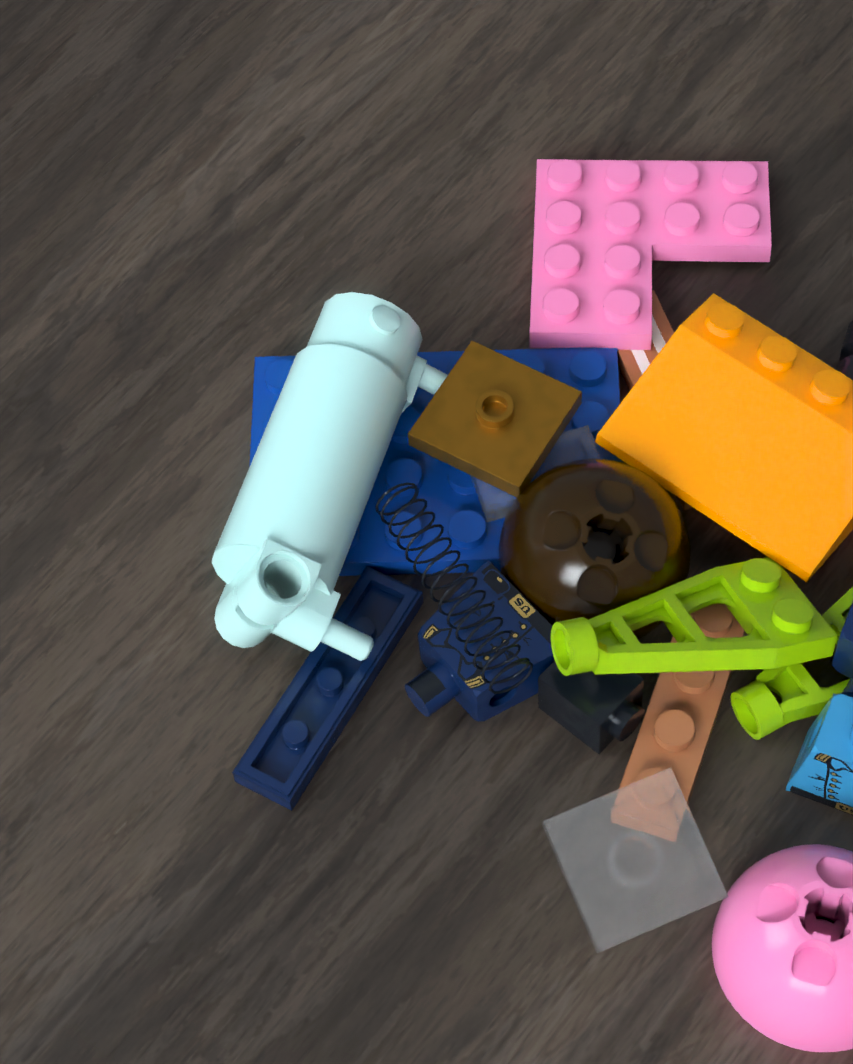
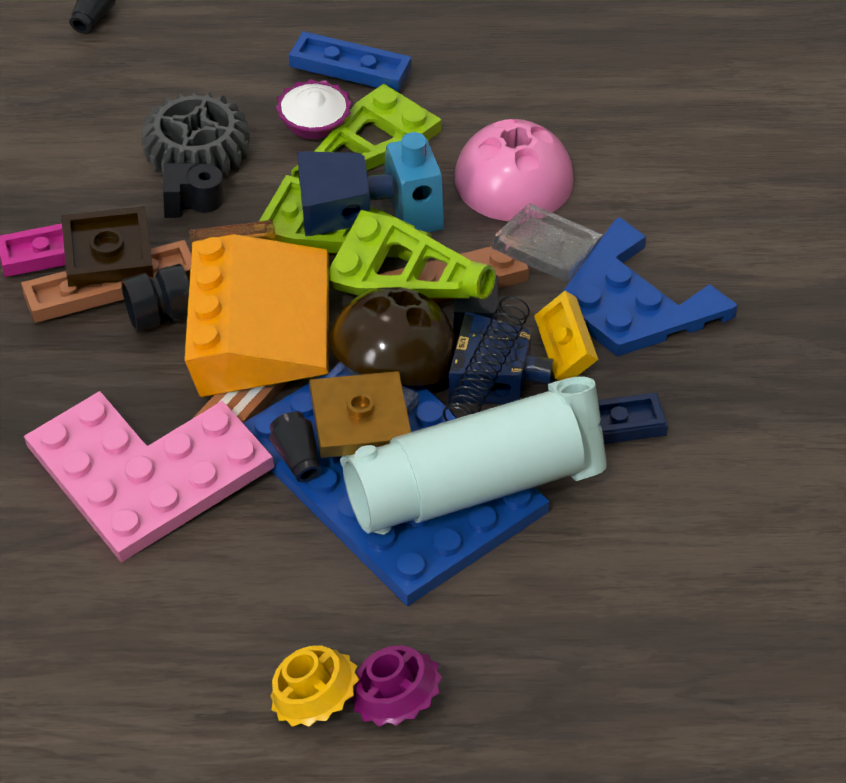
camera: 135 degrees left, 10 degrees down
none -> black cone [269,411,322,482]
none -> yellow piece [270,645,359,727]
none -> magenta piece [351,645,443,727]
none -> yellow plate [534,290,599,381]
none -> blue wing [563,217,737,357]

